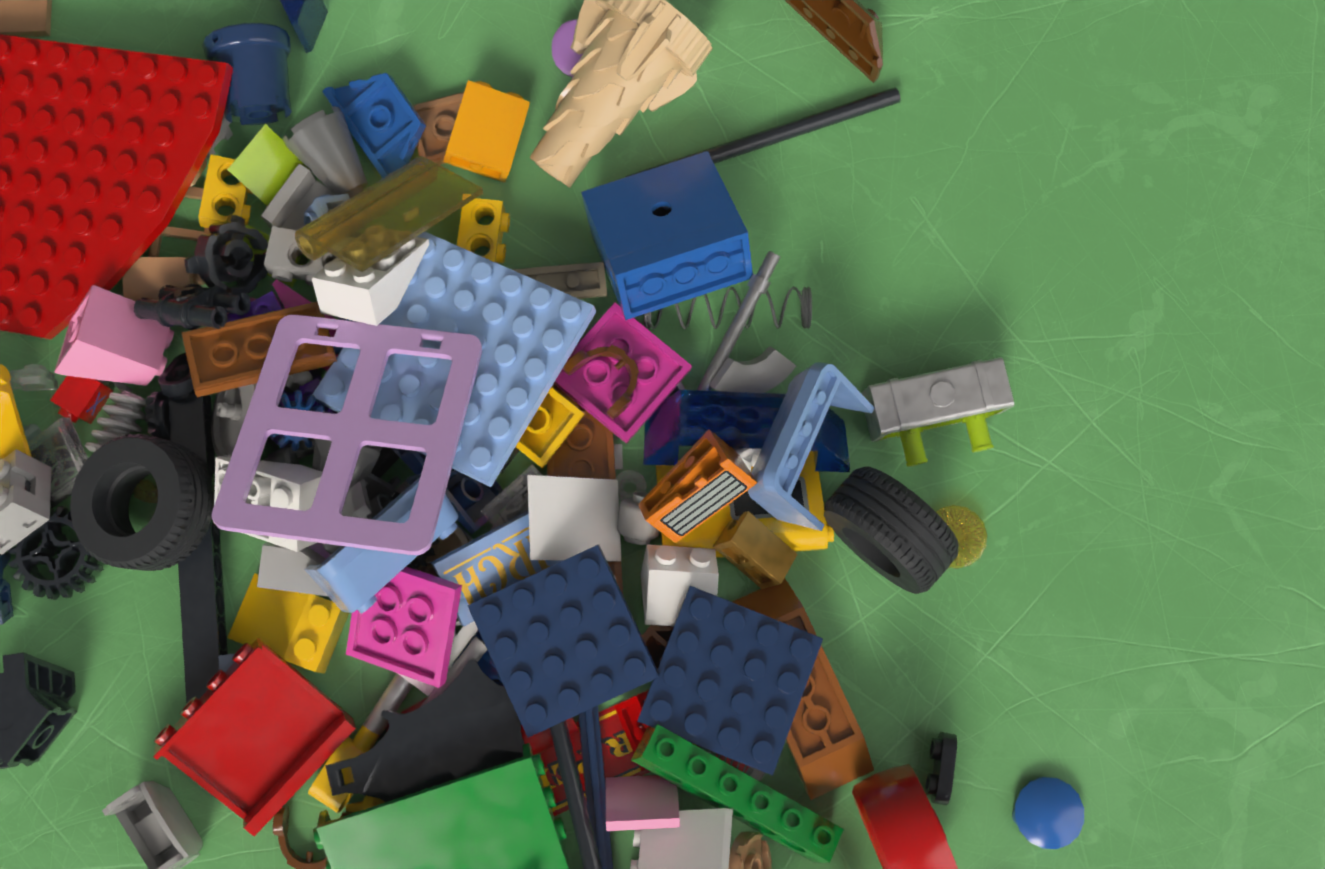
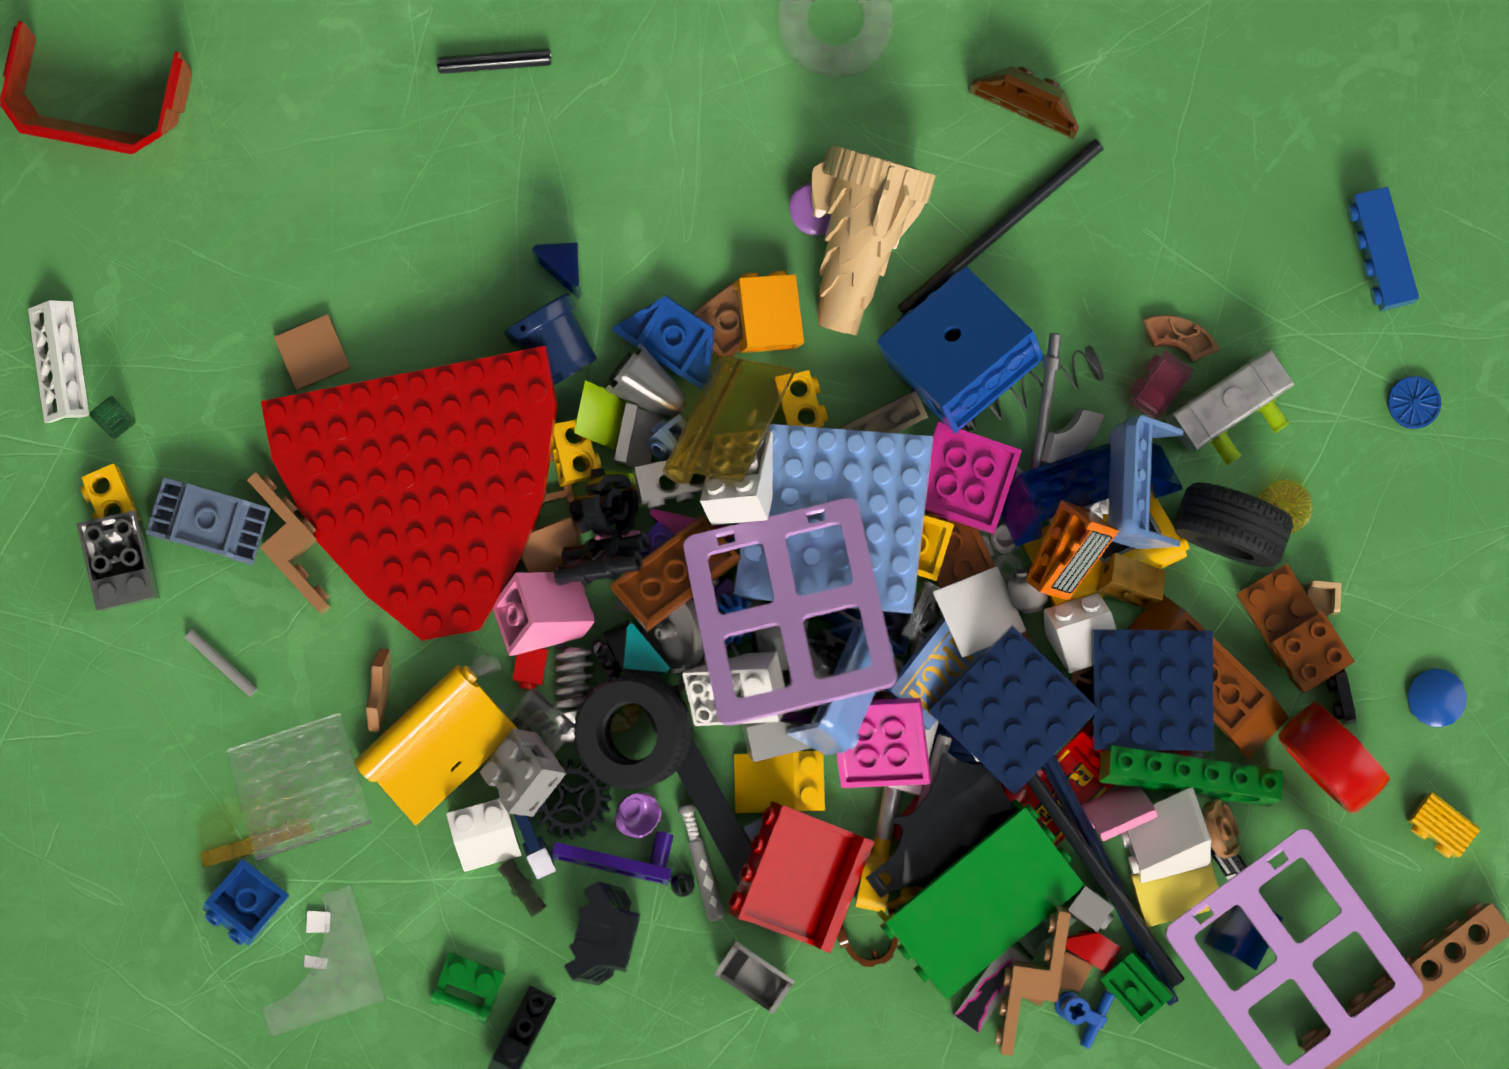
camera: 20 degrees left, 5 degrees up
black plate [158,353,194,399] -> none
reddish brown piece [563,345,639,420] -> none
none -> dark purple piece [552,831,674,885]
none -> medium lavender hair [615,792,662,838]
none -> teal slope [623,623,671,674]
none -> black hinge [671,873,695,897]
none -> light grey piece [678,804,724,922]
none -> light grey tile [990,524,1021,554]
none -> clear pink brick [1128,350,1194,420]
none -> medium nougat tile [1142,315,1220,363]
none -> dark orange piece [1236,563,1355,694]
none -> tan panel [1306,581,1342,615]
none -> blue brick [1347,187,1419,312]
none -> blue wheel [1388,376,1441,429]

